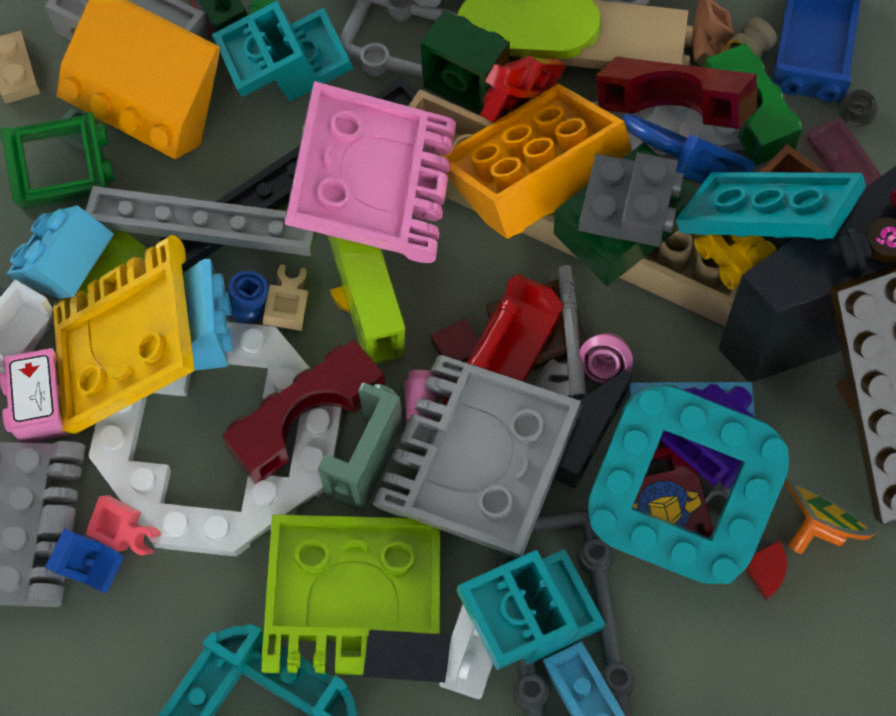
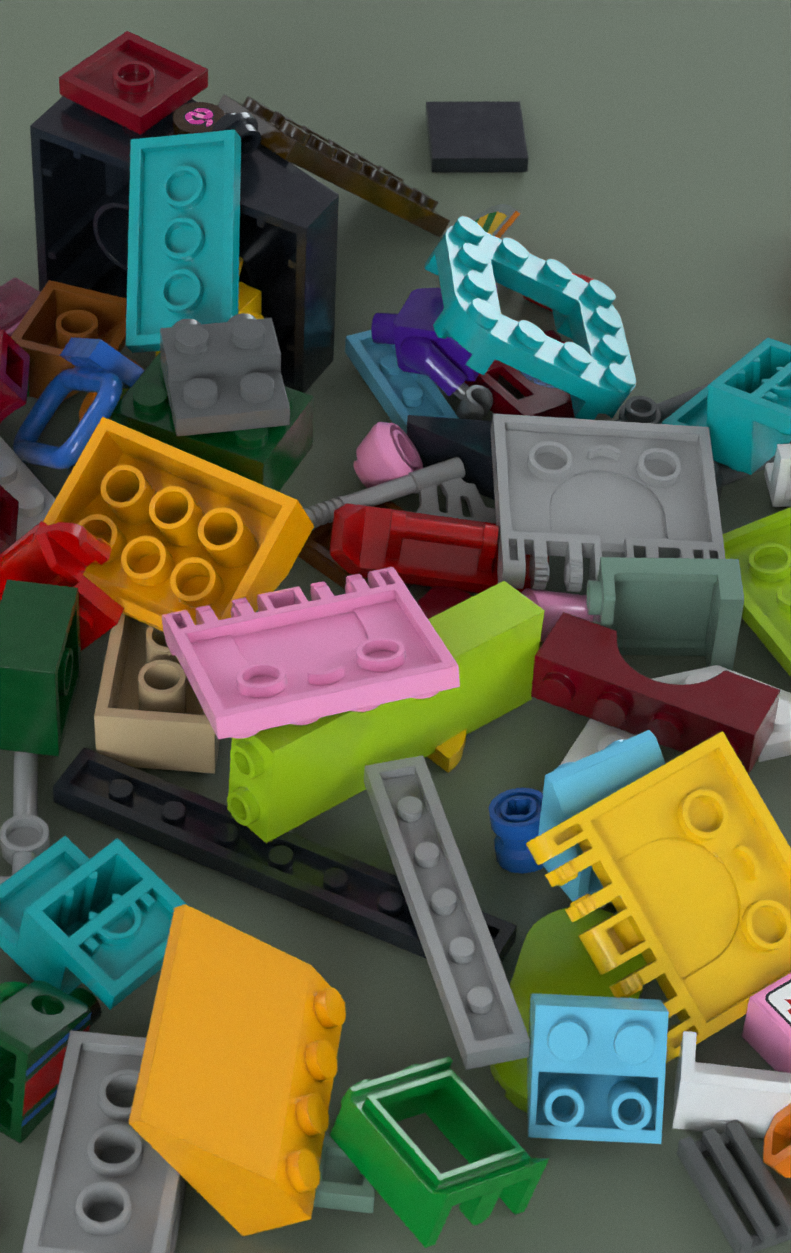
camera: 120 degrees left, 20 degrees down
tan plate [263,264,308,331] -> none

